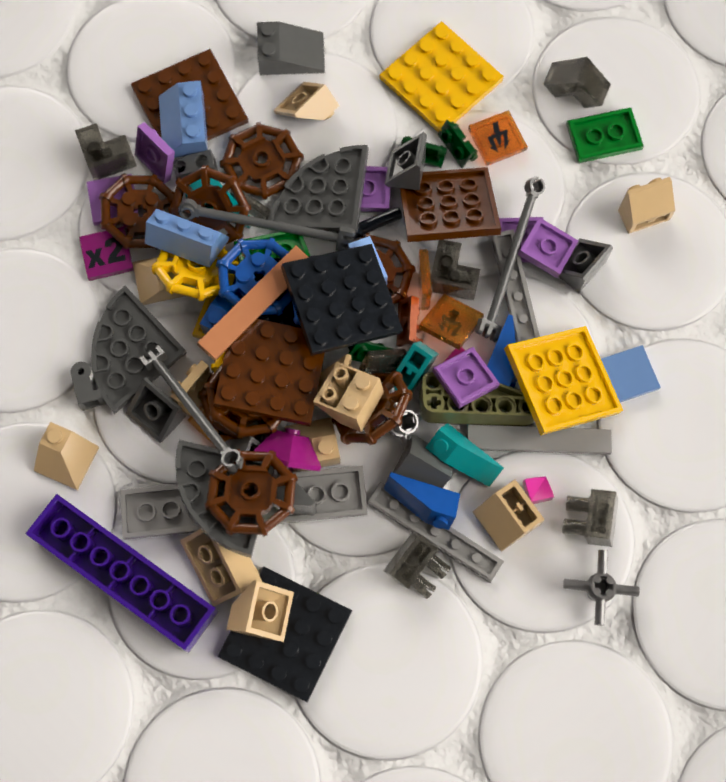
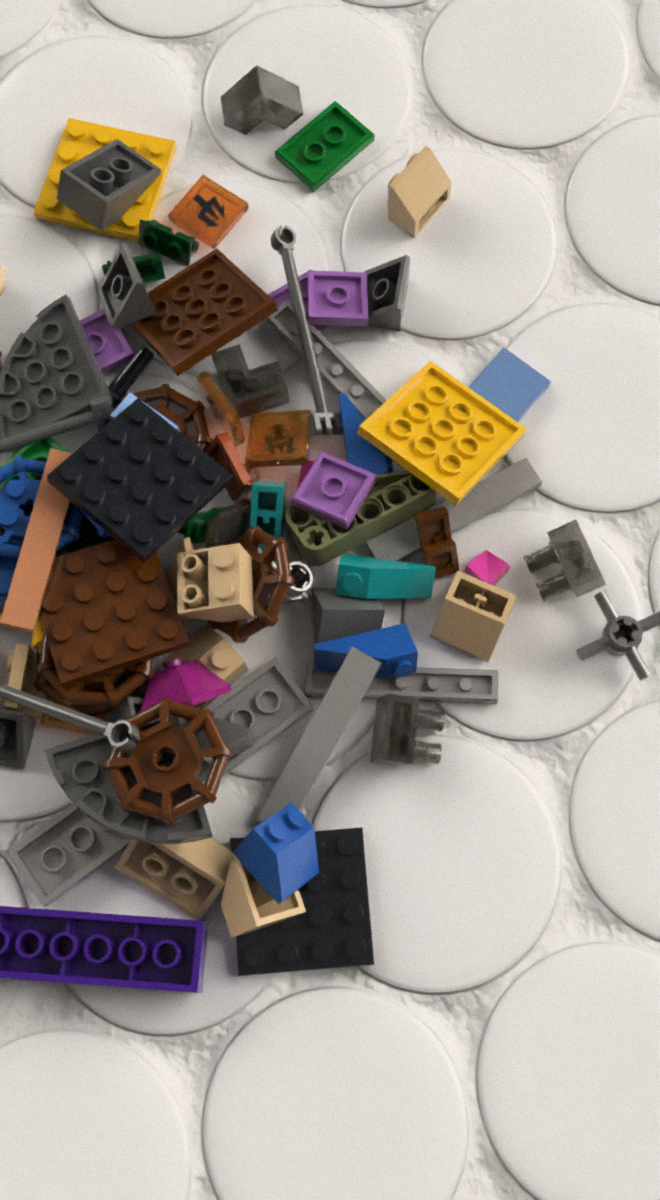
camera: 25 degrees left, 0 degrees up
none -> dark grey slope [56,139,161,230]
none -> blue slope [233,803,319,905]
none -> light grey tile [256,647,382,823]
none -> reddish brown slope [415,507,460,578]

